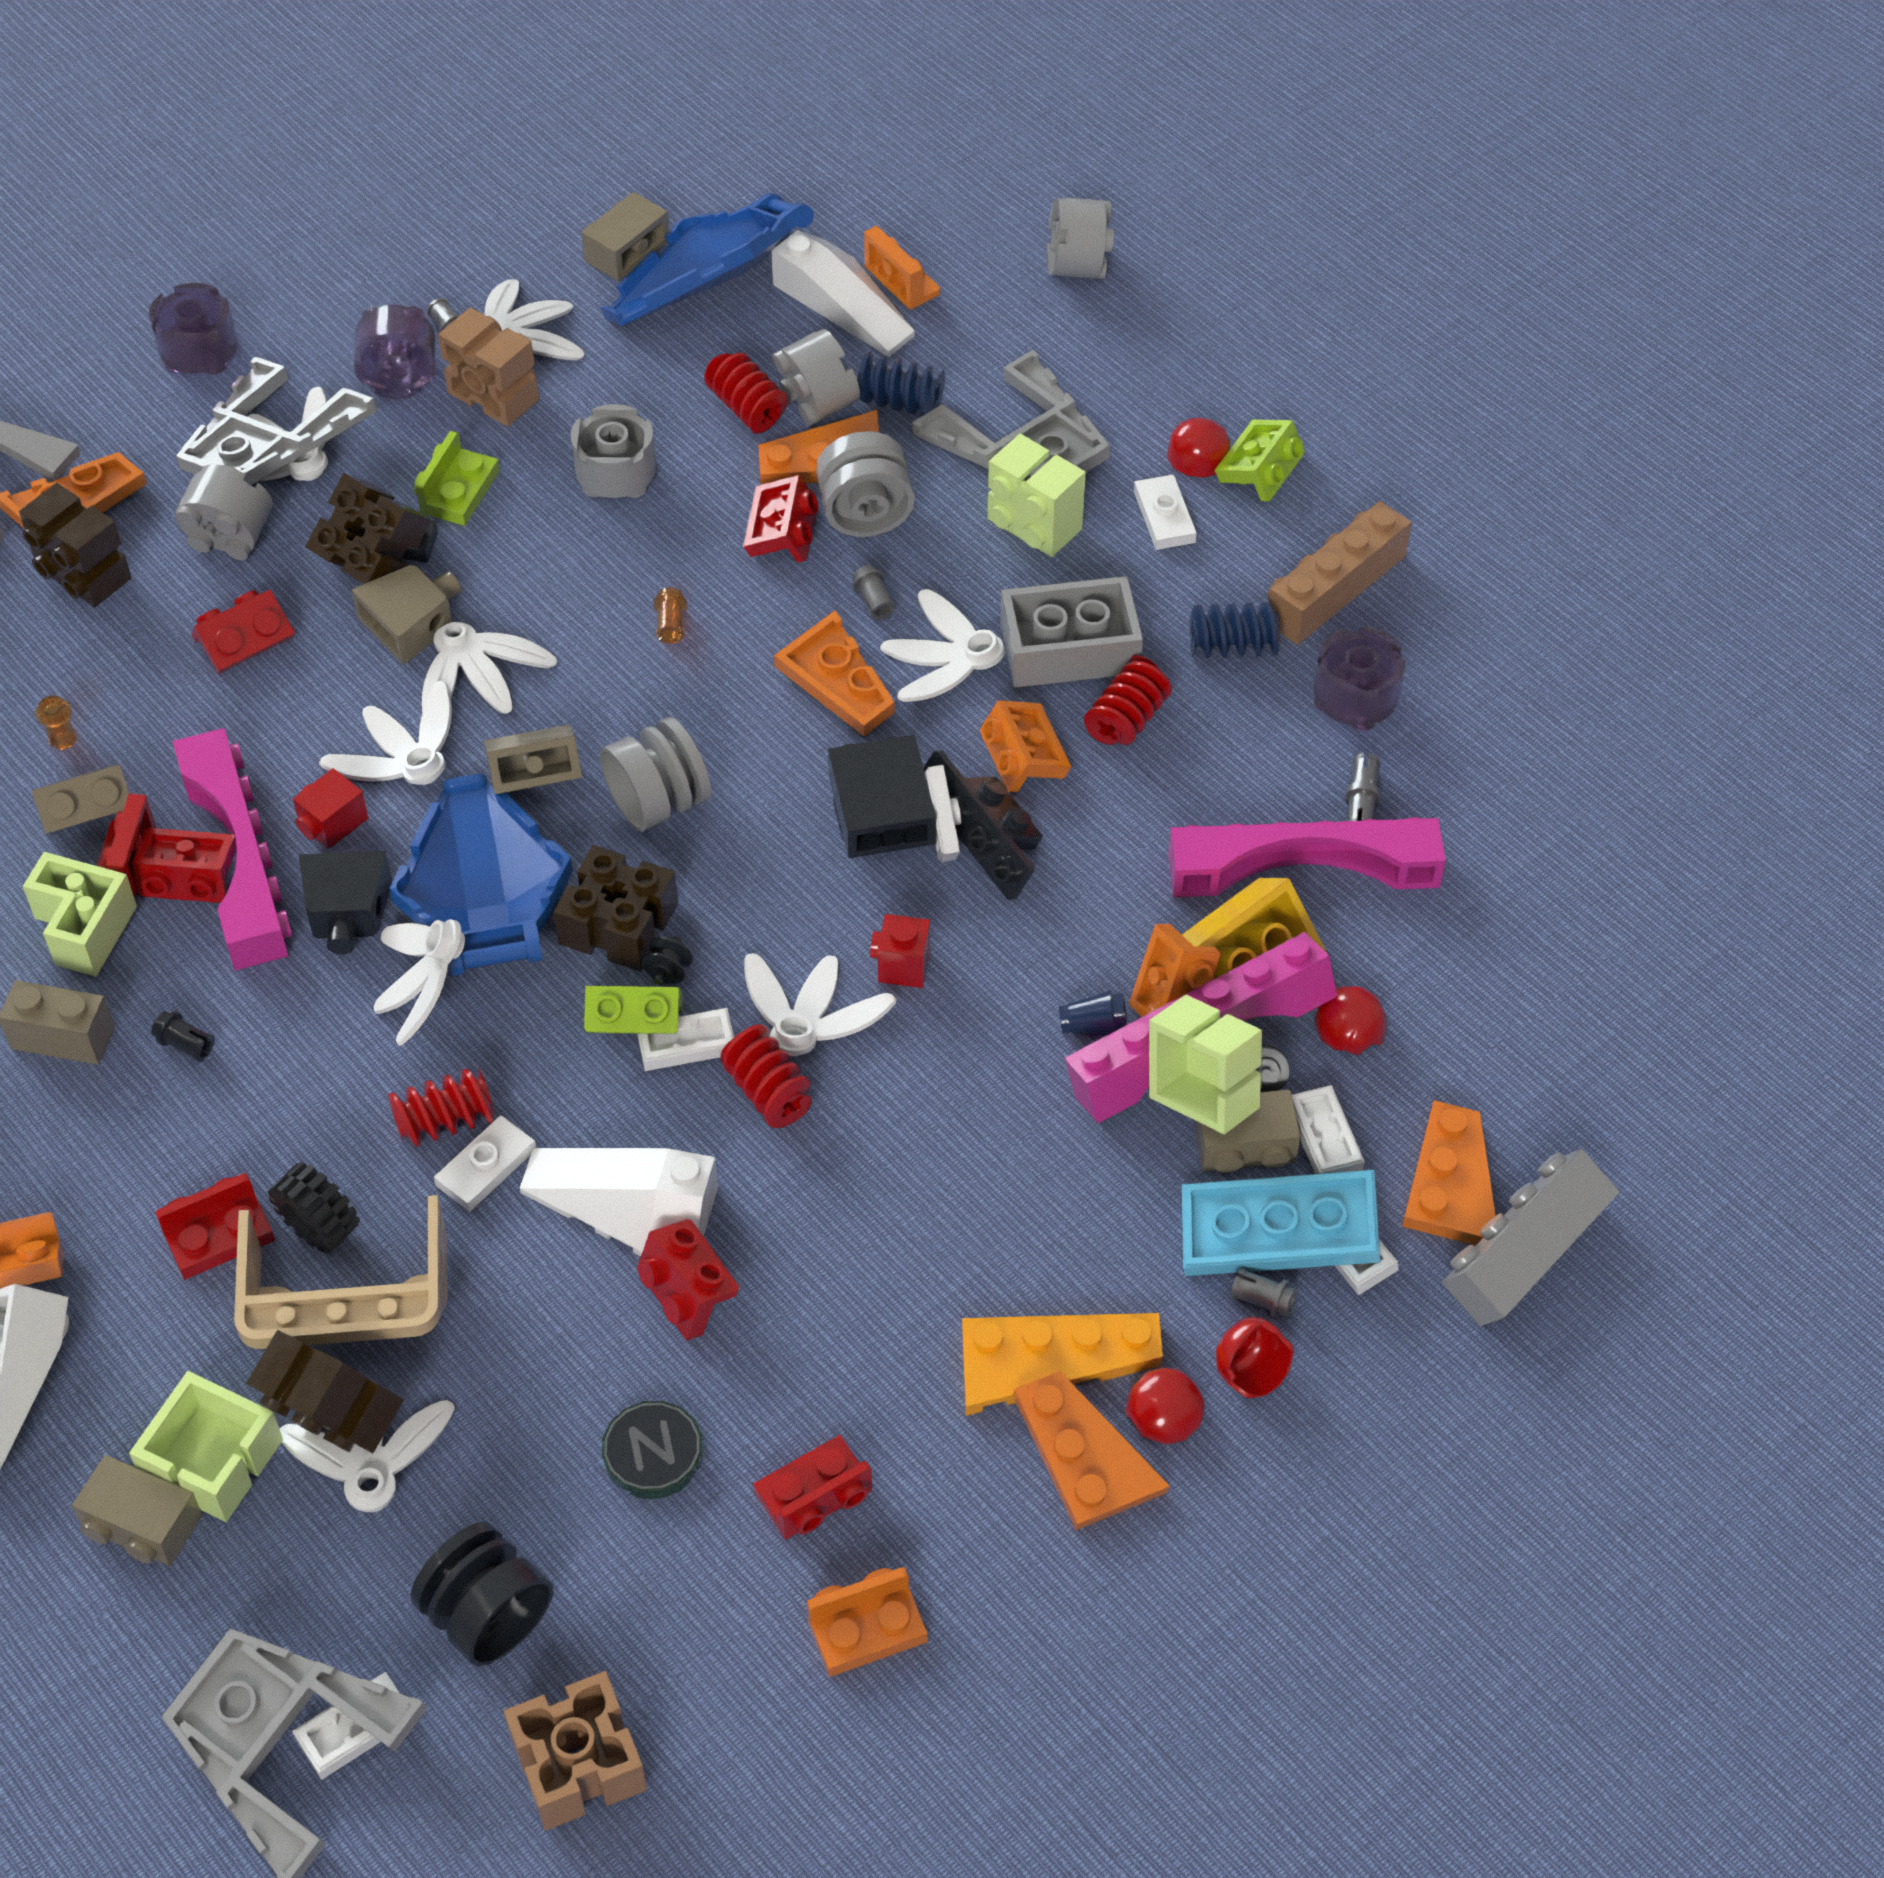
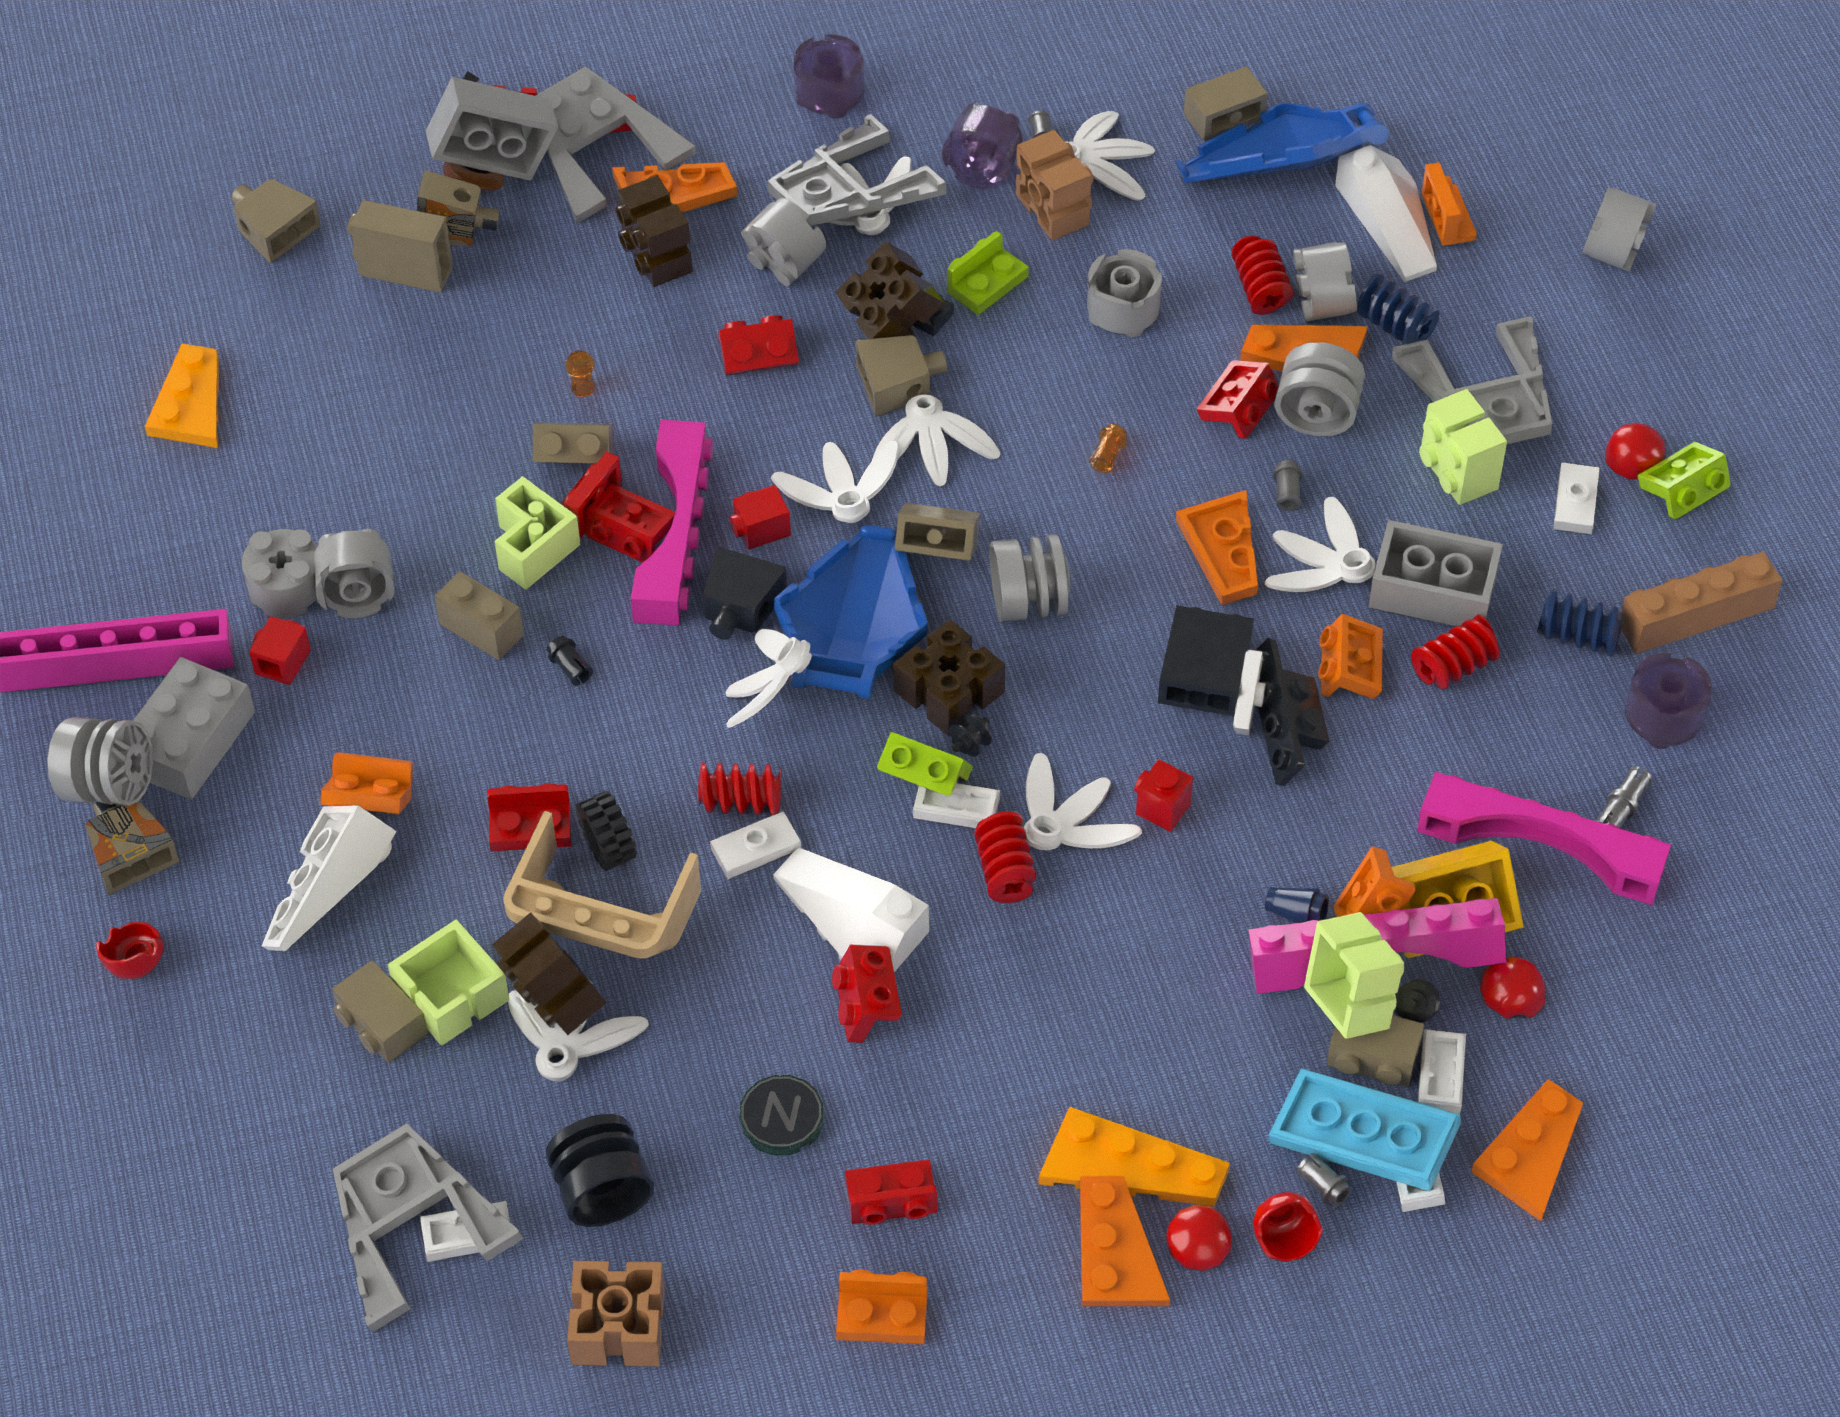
camera: 25 degrees right, 0 degrees up
light grey brick [1442,1148,1620,1326] -> none

